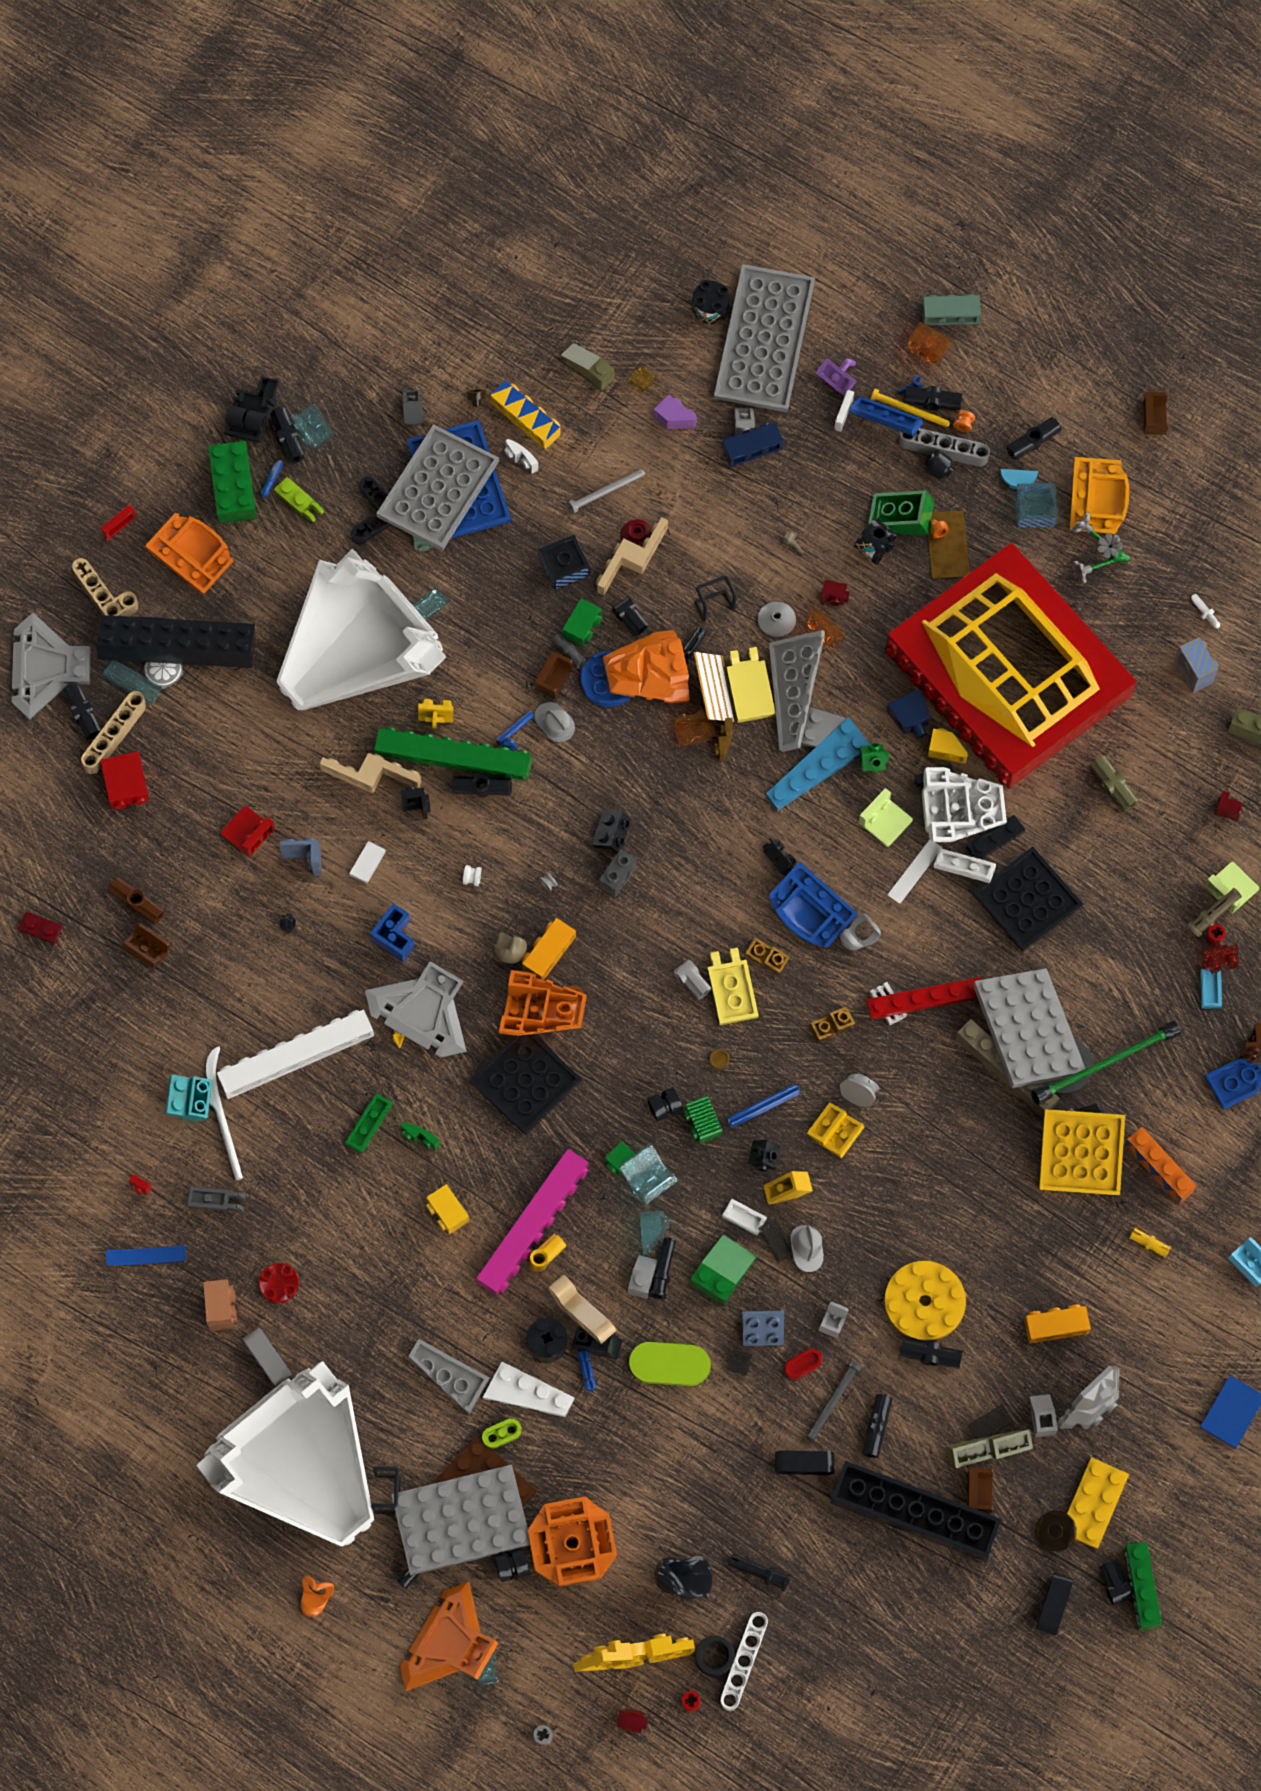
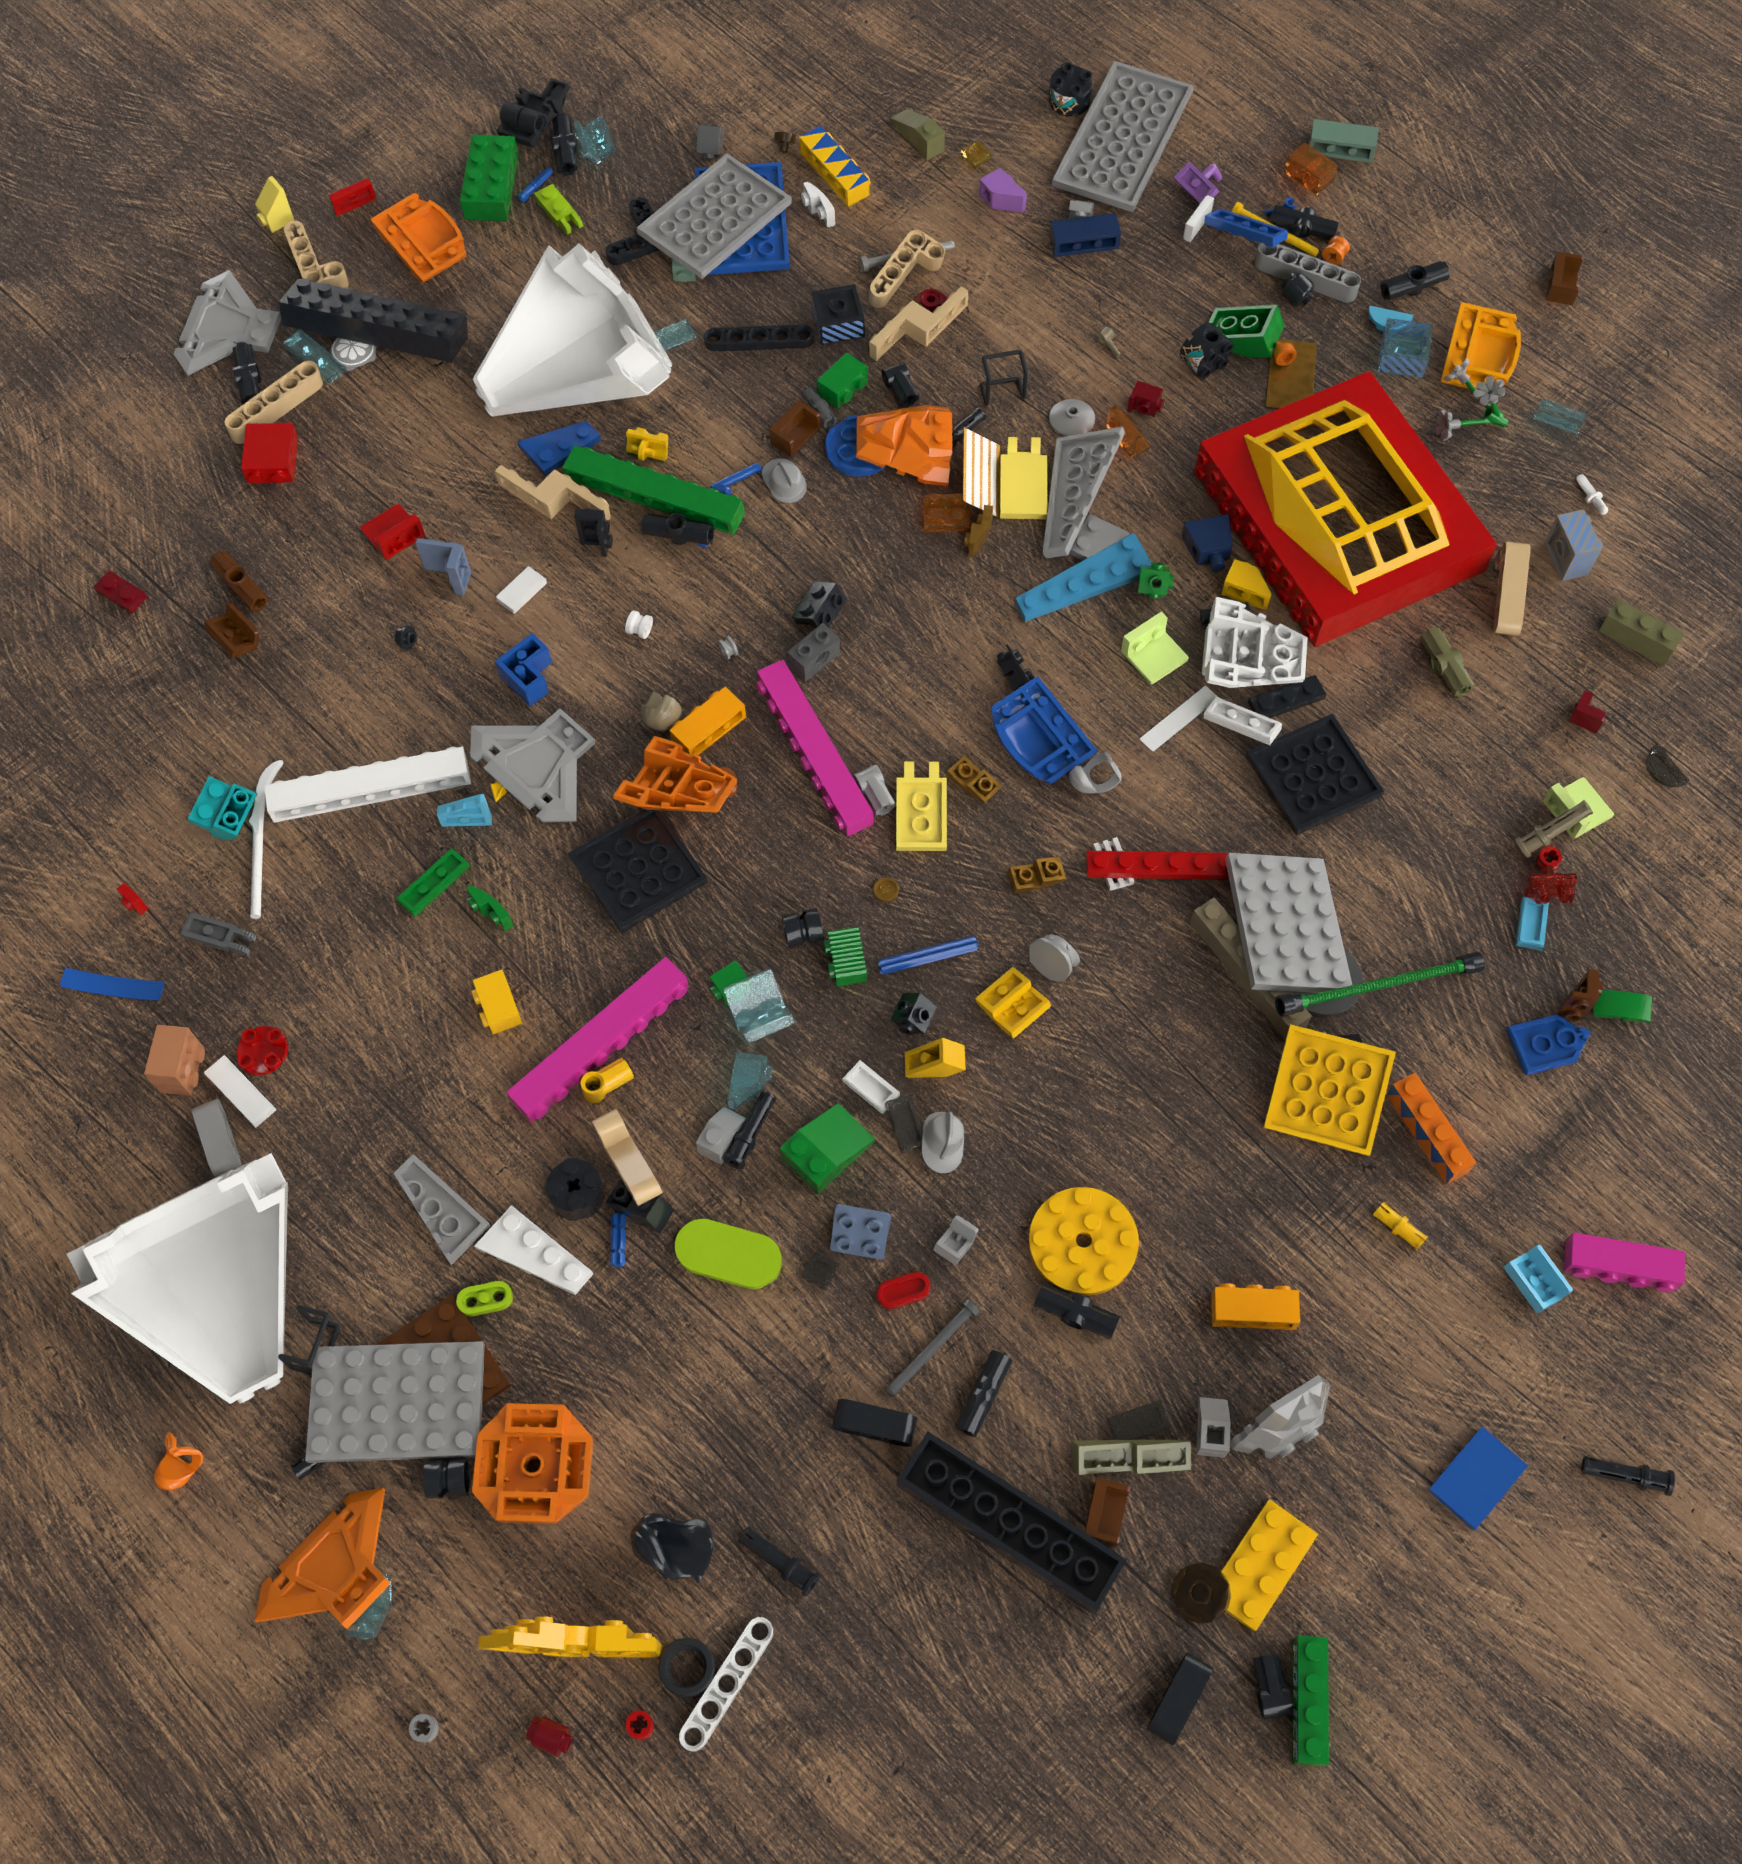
camera: 15 degrees right, 5 degrees down
none -> white tile [204,1055,276,1128]
none -> light yellow slope [255,176,295,233]
none -> medium azure wing [437,794,492,827]
none -> blue wing [517,420,601,477]
none -> black beam [704,325,814,351]
none -> dark pink brick [756,660,874,837]
none -> tan beam [868,230,945,308]
none -> tan beam [1493,542,1531,636]
none -> clear light blue tile [1534,398,1587,435]

